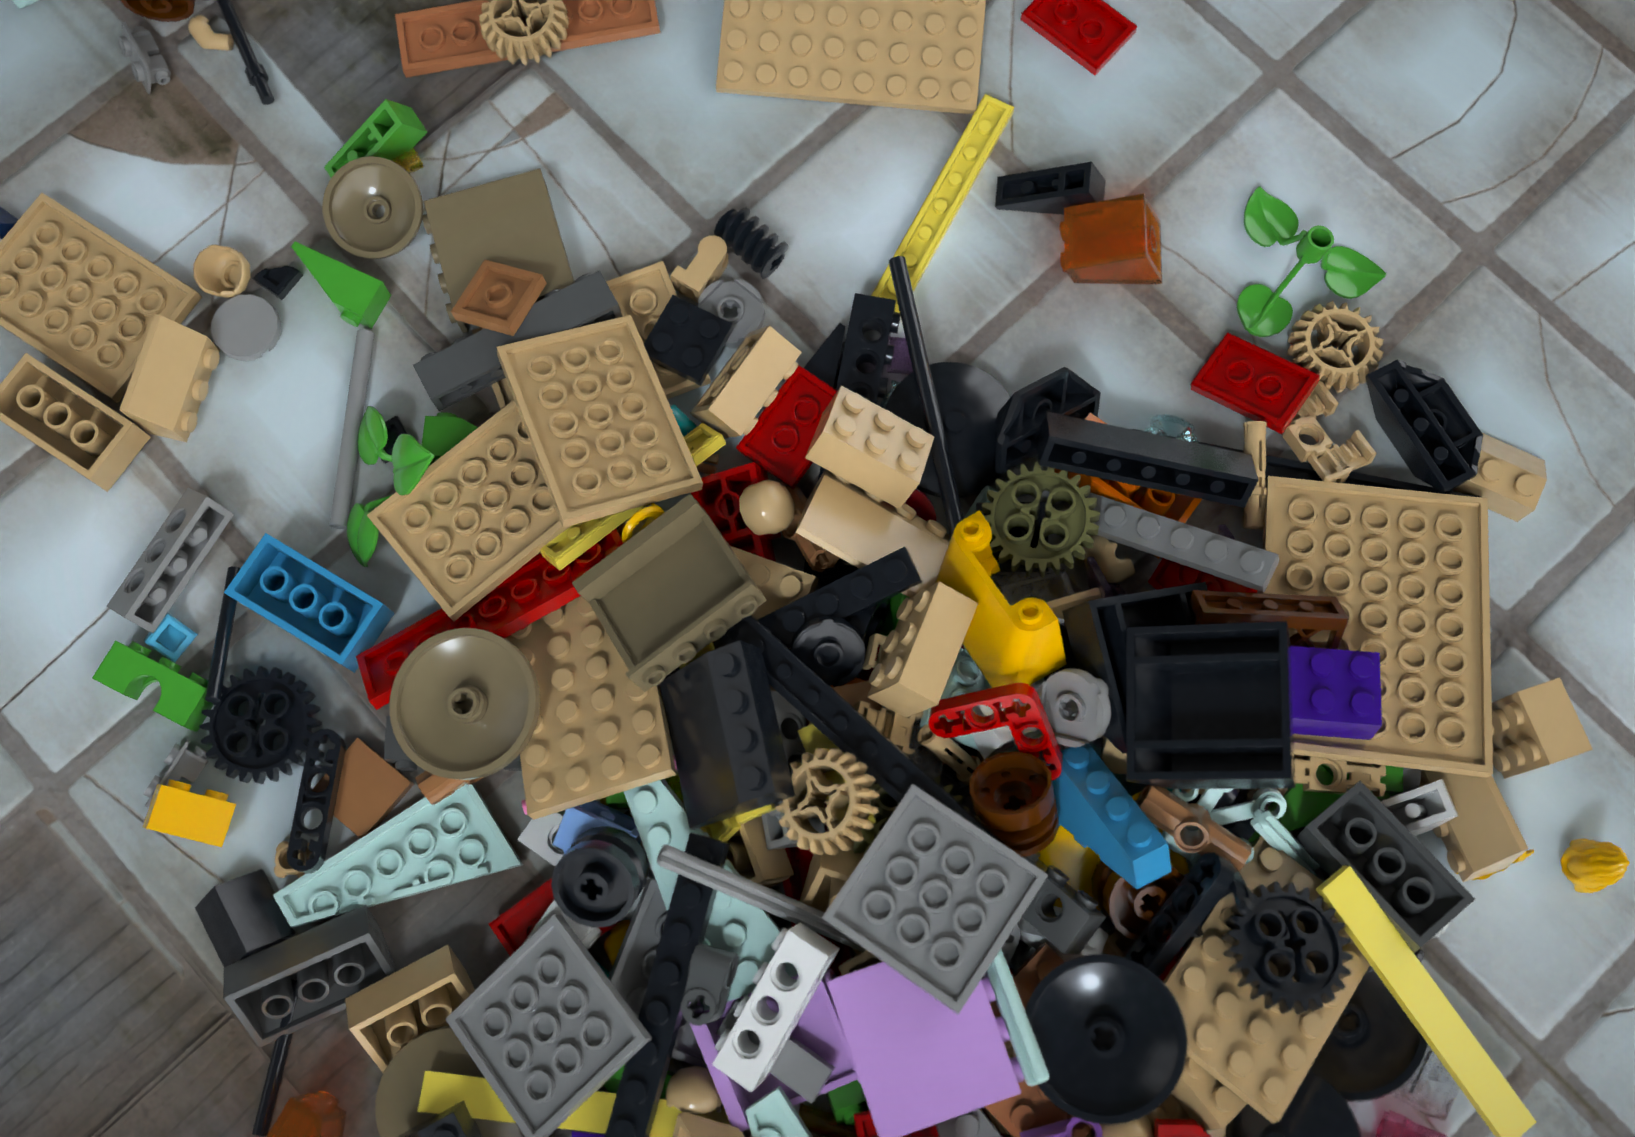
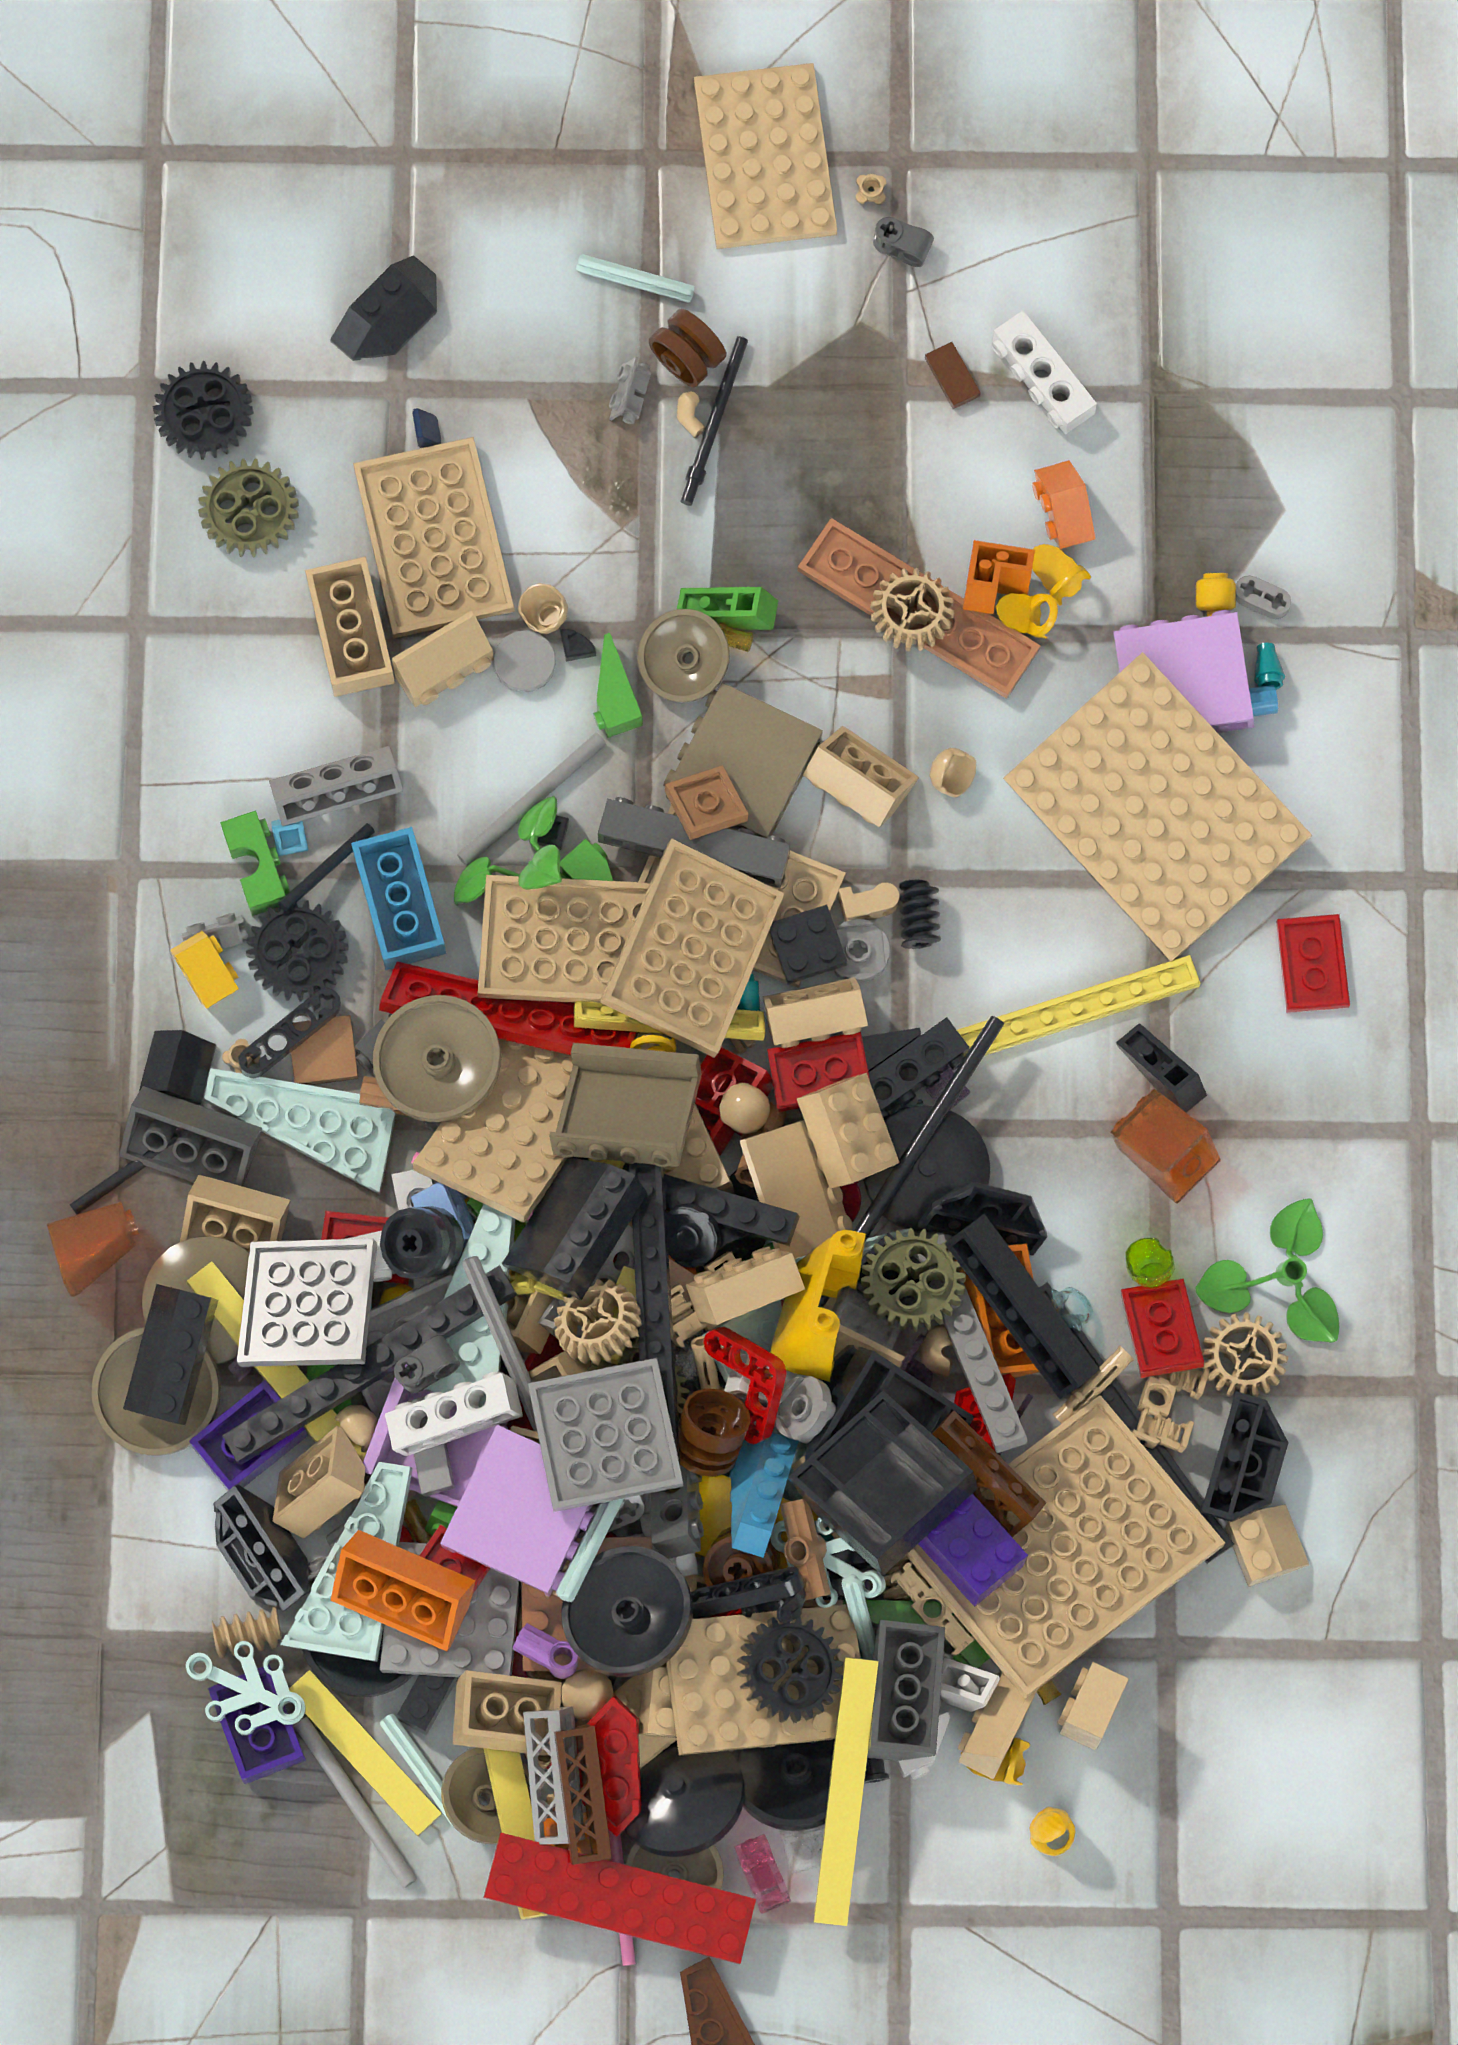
camera: 40 degrees right, 0 degrees up
none -> tan slope [803,726,919,827]
none -> tan hair [929,748,976,797]
none -> clear neon green hair [1125,1238,1175,1288]

